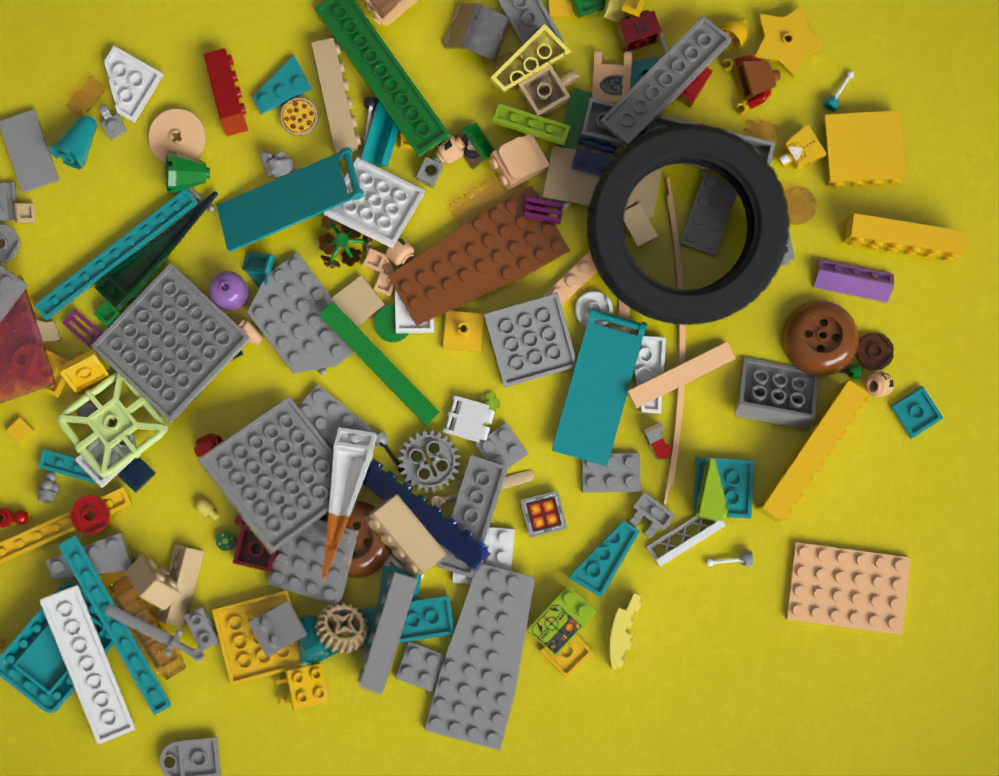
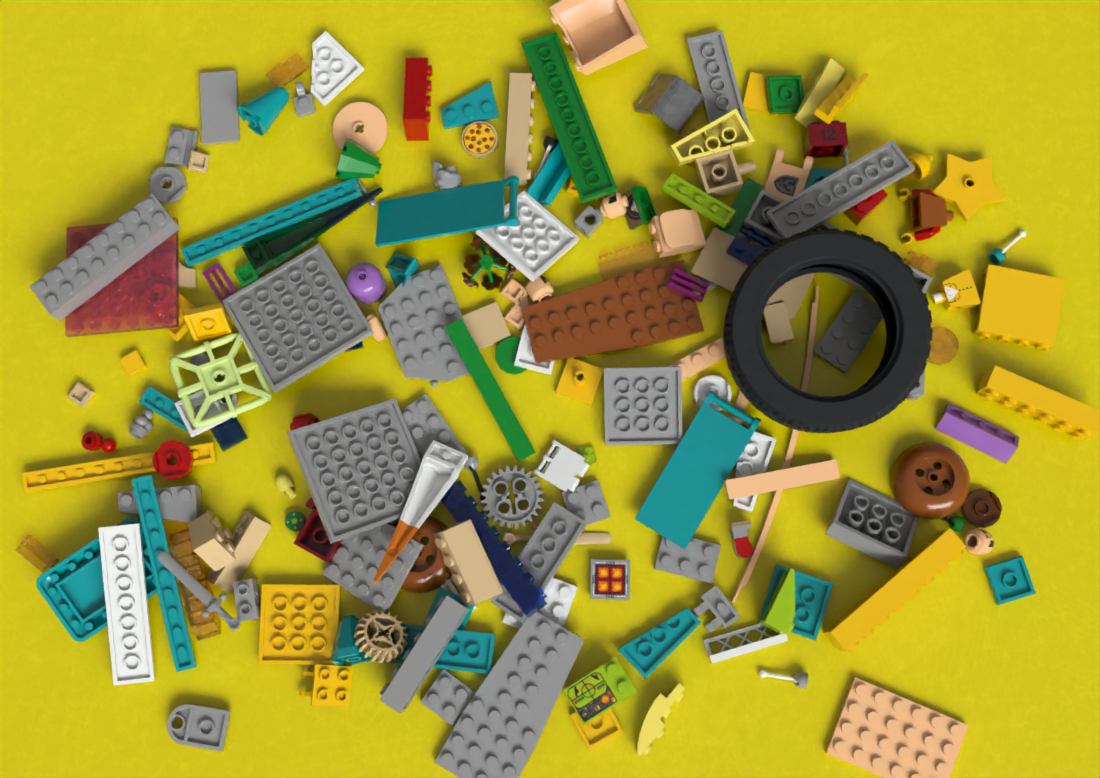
camera: 30 degrees right, 5 degrees down
light grey bracket [248,601,307,657] -> none

